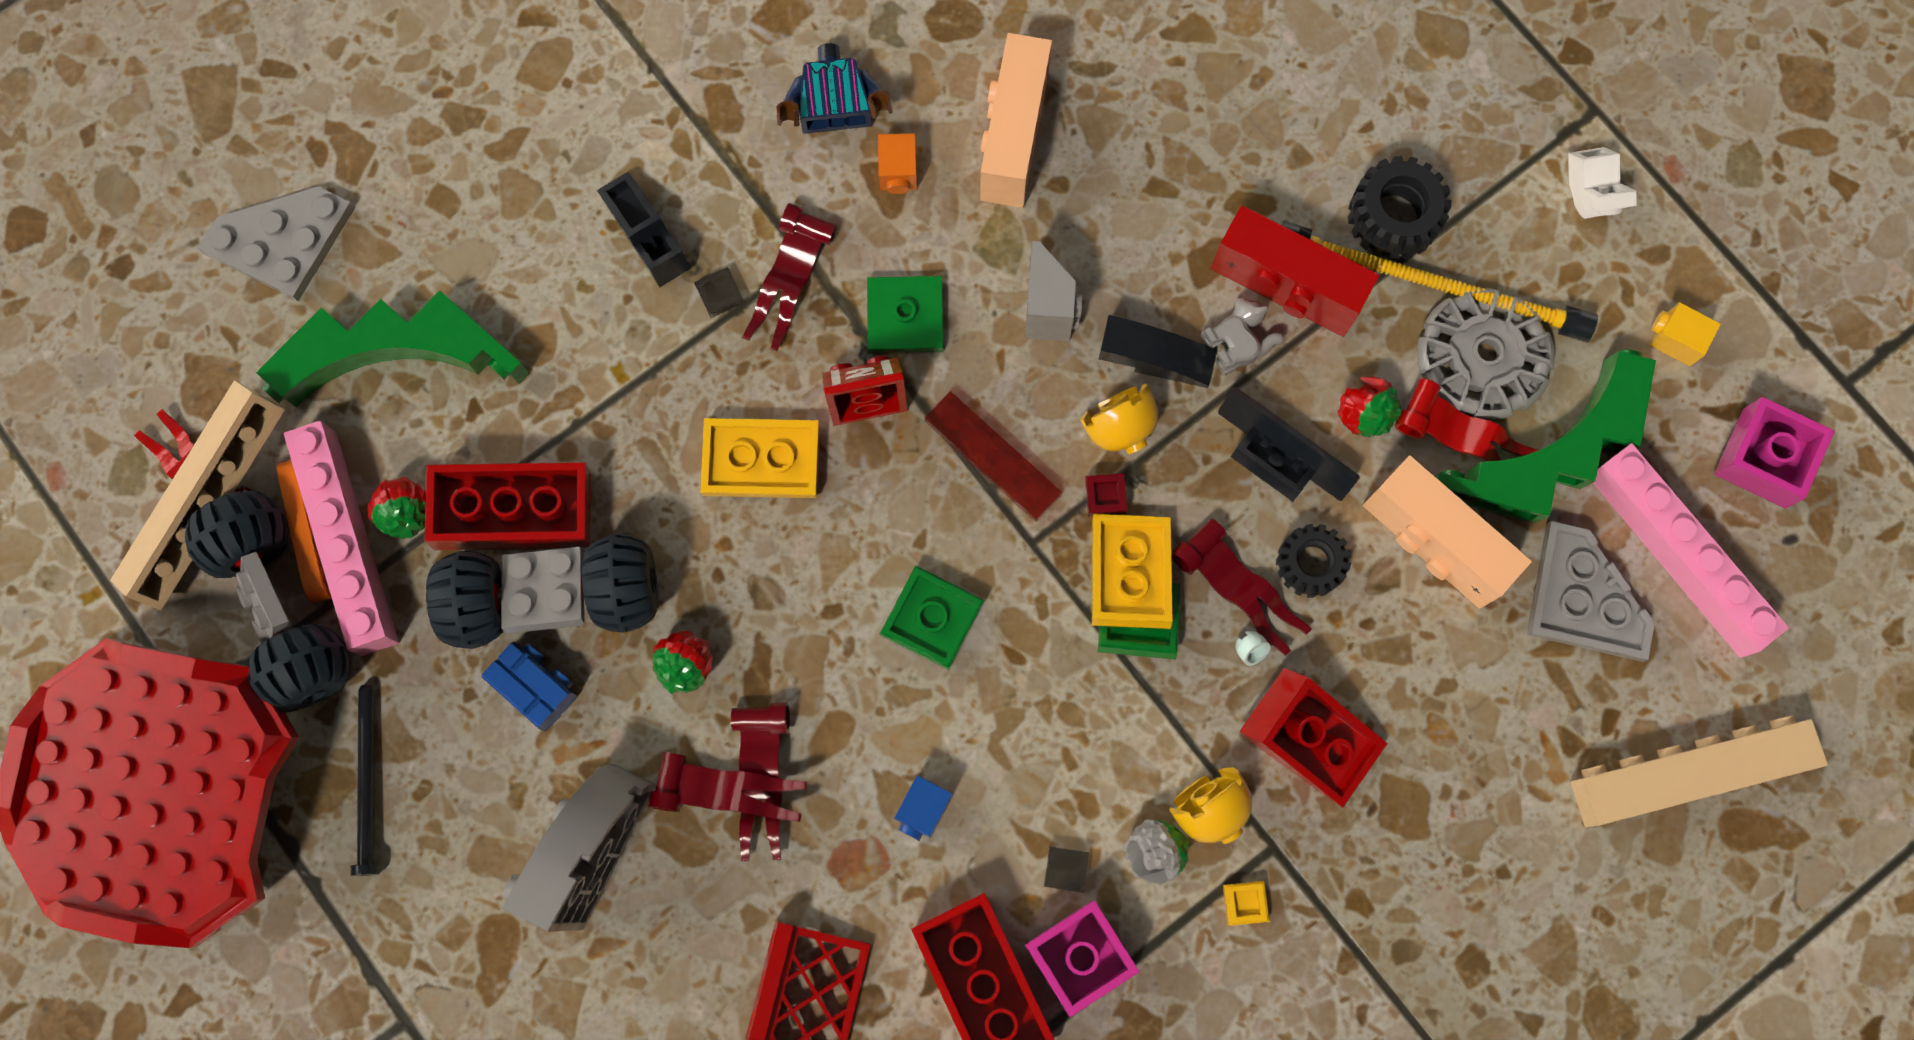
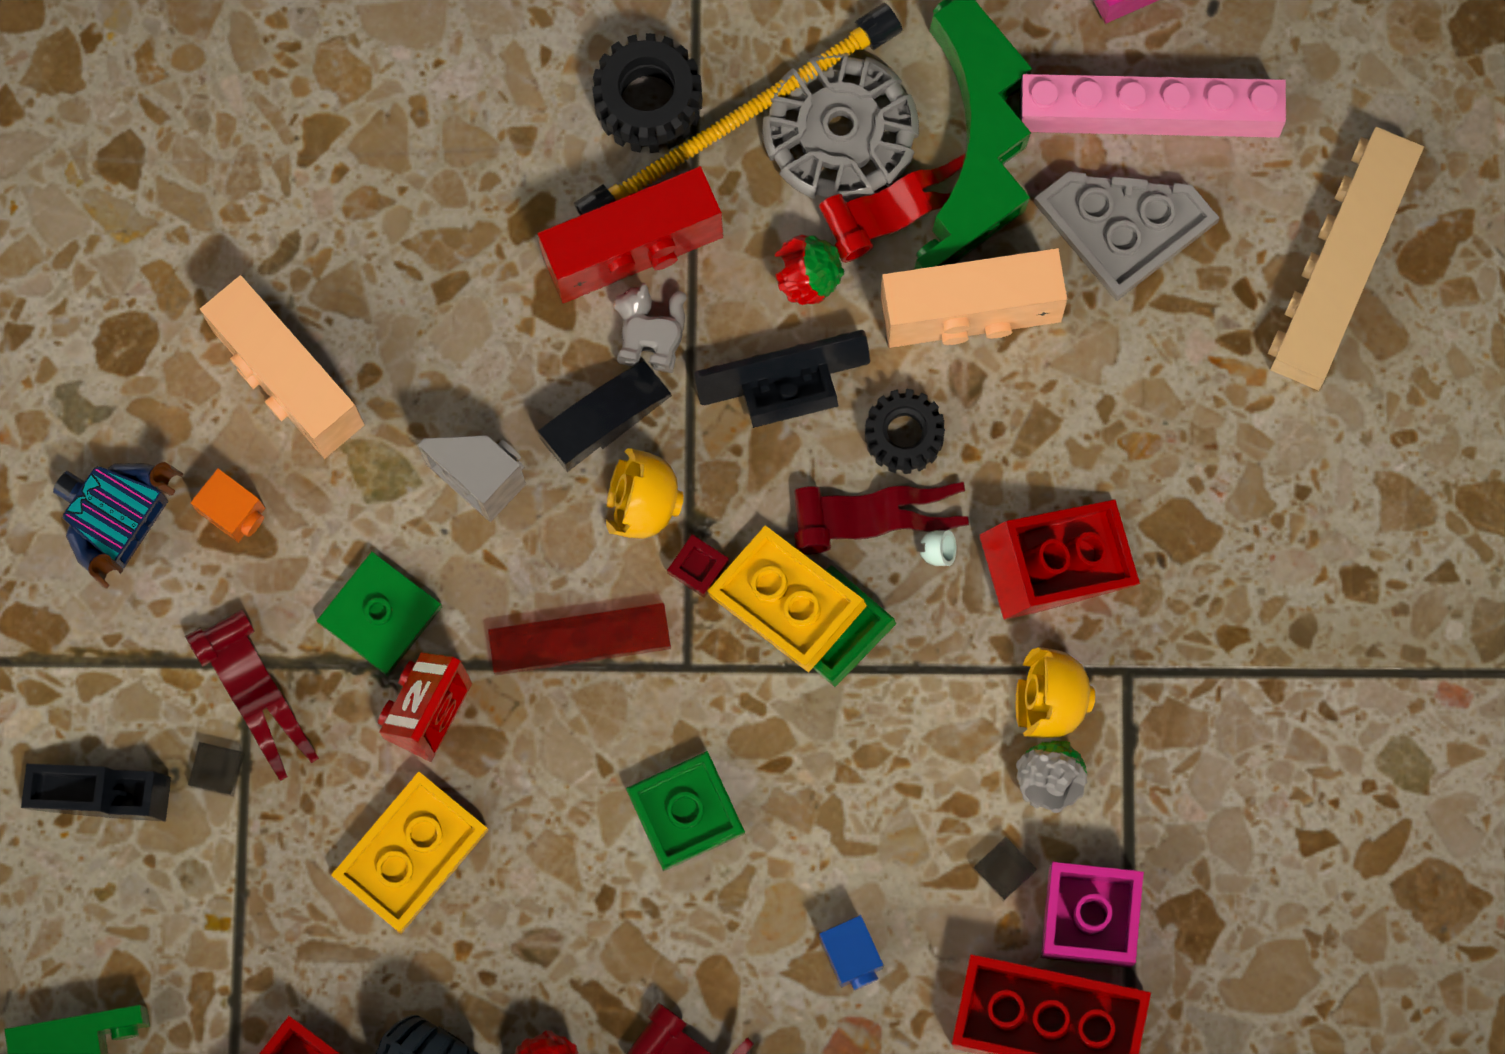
camera: 50 degrees left, 0 degrees up
yellow tile [1223,881,1269,926] -> none

